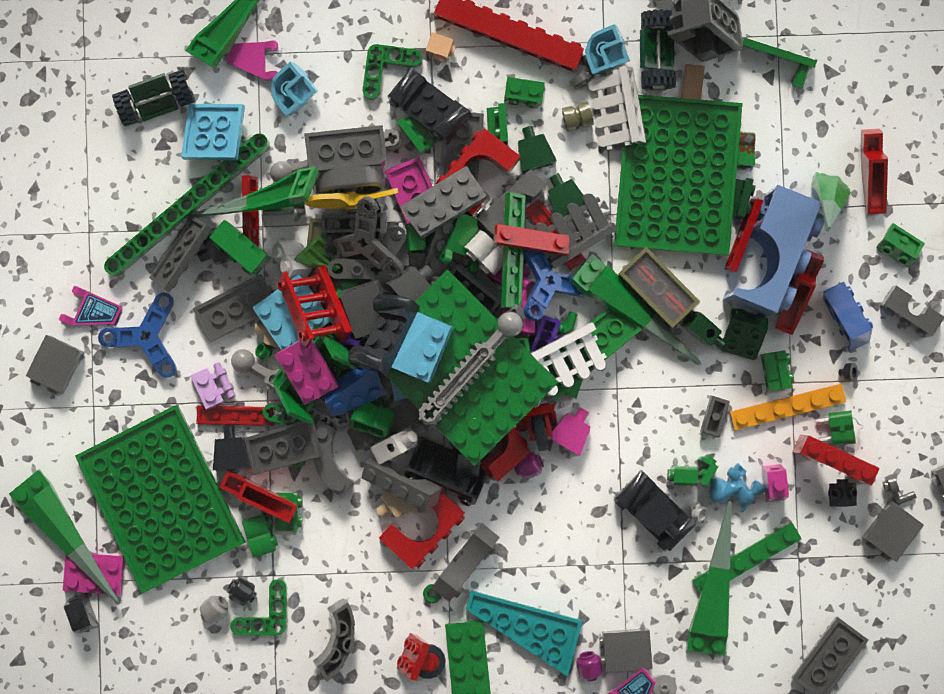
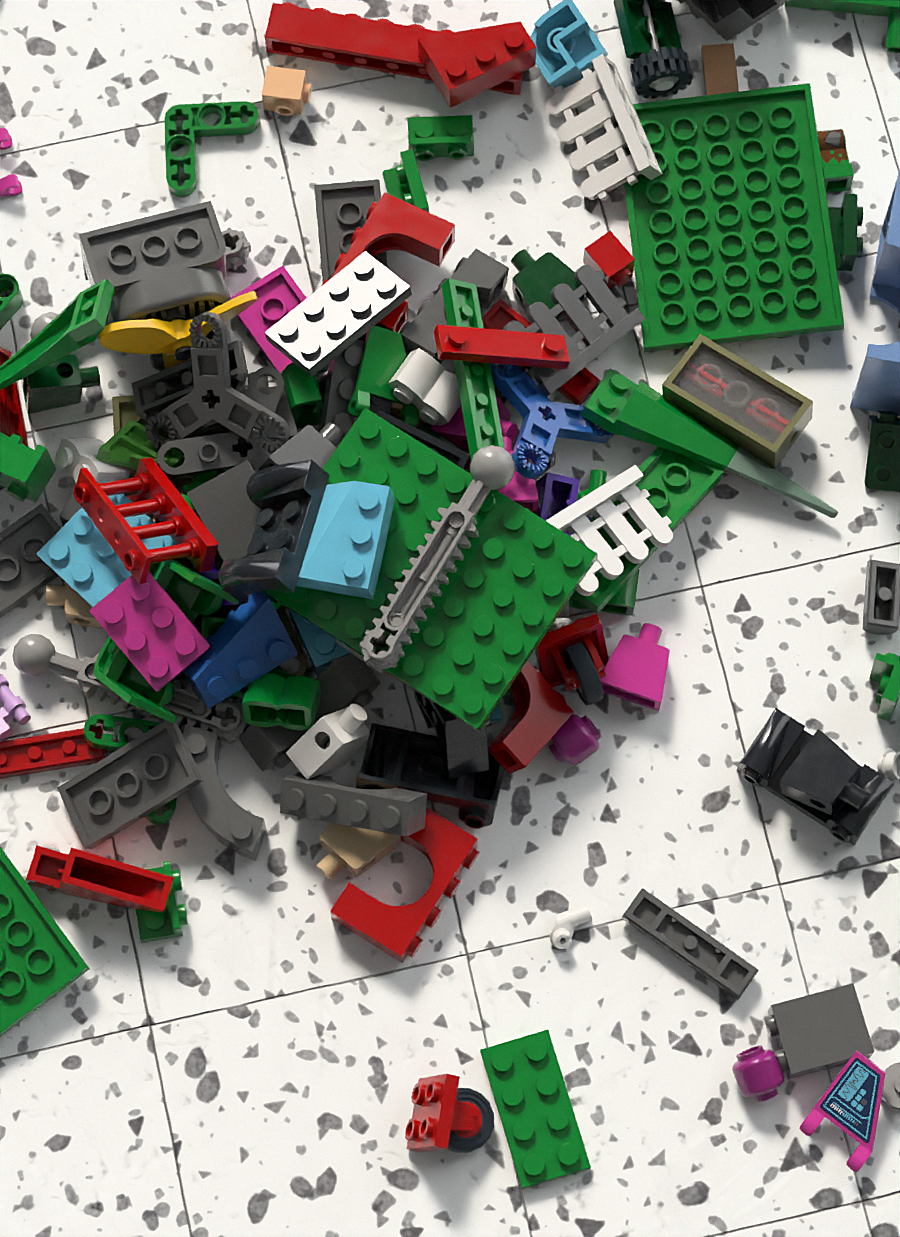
camera: 15 degrees left, 15 degrees down
light grey head [200,595,229,624] -> none
black torso [213,426,251,471] -> none
black head [226,577,257,606] -> none
green beam [230,578,287,635] -> none
green brick [242,513,279,558] -> none
green plate [255,342,273,361] -> none
medium azure brick [271,61,318,116] -> none
dark grey brick [313,598,355,682] -> none
black piece [387,68,472,145] -> none
green bracket [397,116,435,155] -> none
green plate [423,584,442,603] -> none
dark grey brick [431,523,500,602] -> none
teal wing [466,590,583,677] -> none
dark green torso [517,126,557,173] -> none
olive wheel [562,101,594,132] -> none
dark grey plate [569,55,595,90] -> none
green brick [667,465,698,486] -> none
dark green torso [680,311,726,350] -> none
red tile [724,198,764,272] -> none
none -> red wedge [418,21,537,108]
none -> white arm [549,904,592,949]
none -> red brick [583,230,635,290]
none -> dark grey plate [622,888,759,1000]

